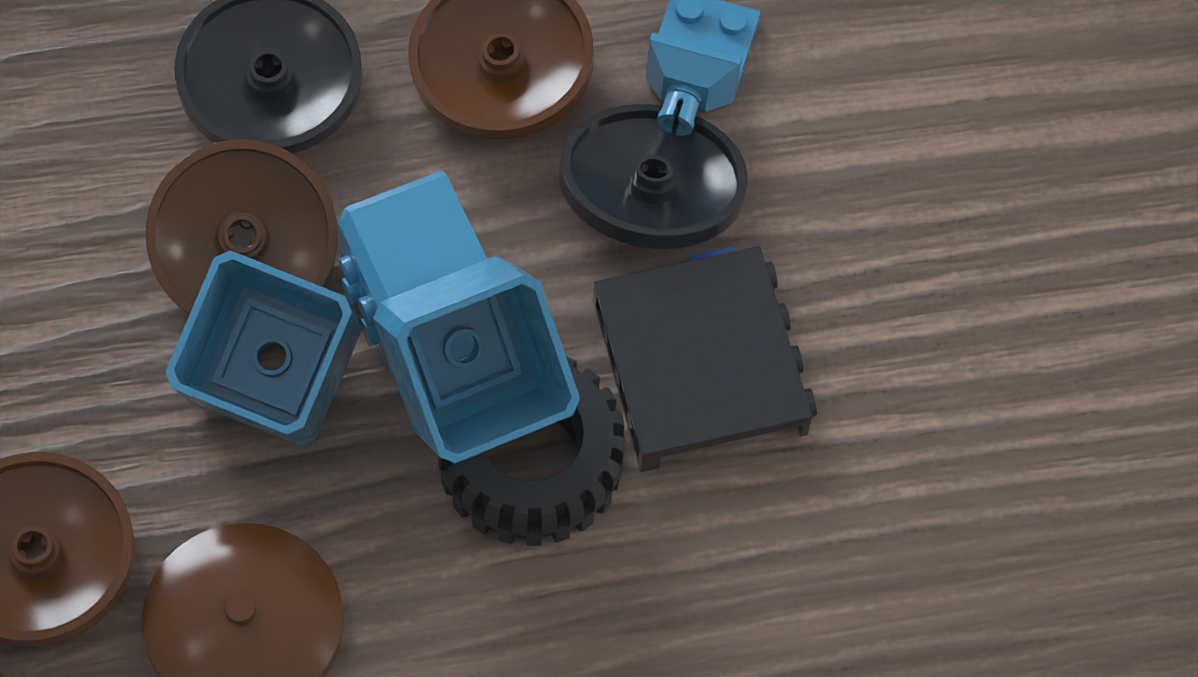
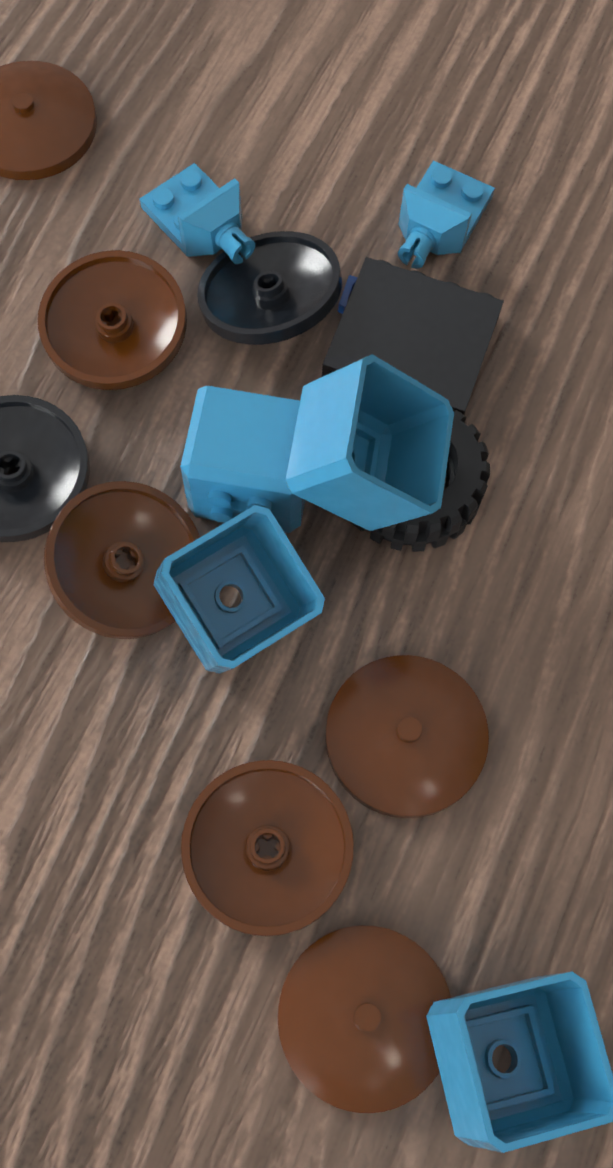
camera: 55 degrees left, 5 degrees up
none -> dark azure plate [398,160,495,269]

